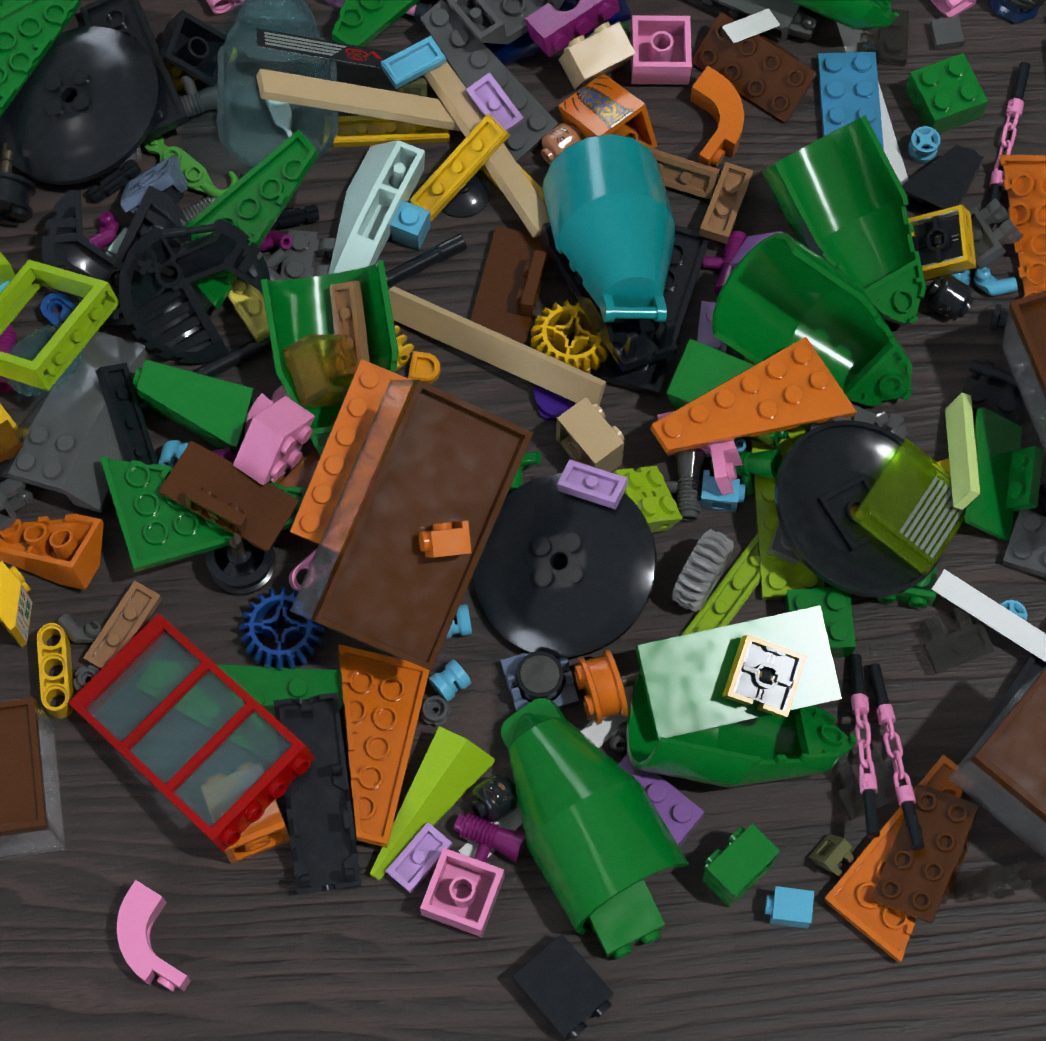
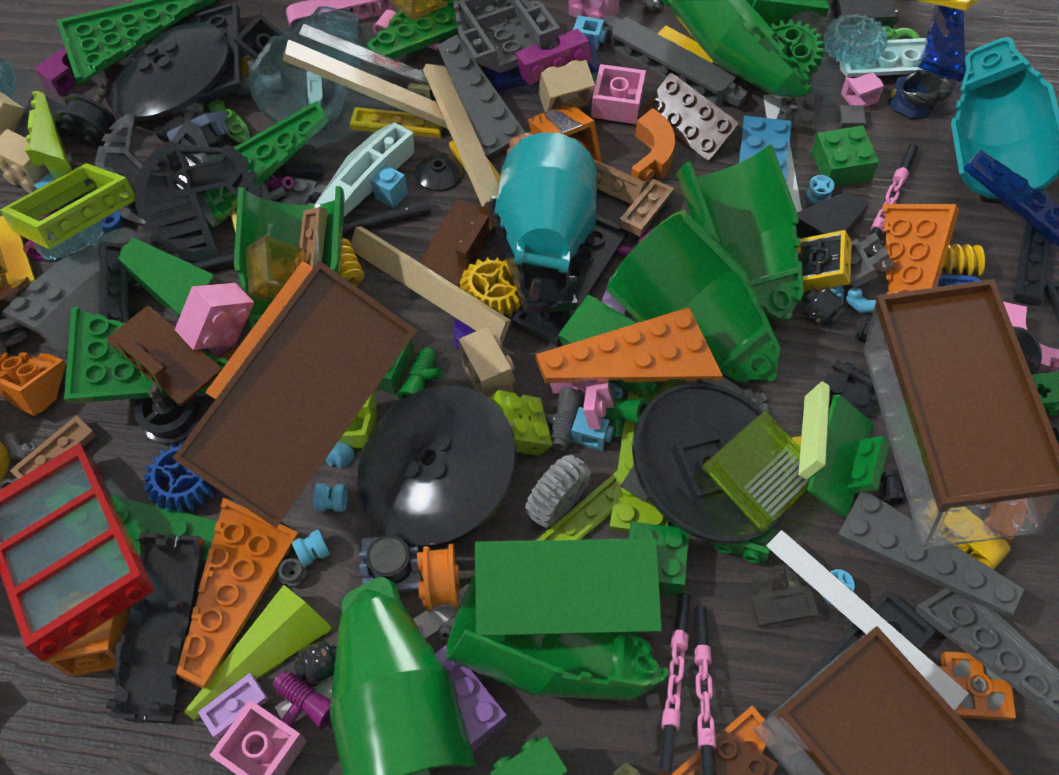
camera: 15 degrees right, 10 degrees down
medium azure tile [381,36,446,89] -> none
light orange tile [408,351,441,384] -> none
yellow tile [409,114,510,222] -> none
orange brick [419,521,472,558] -> none
lavender plate [466,72,524,133] -> none
lavender plate [557,459,628,510] -> none
piece [722,634,807,718] -> none
white sticker [723,9,780,43] -> none

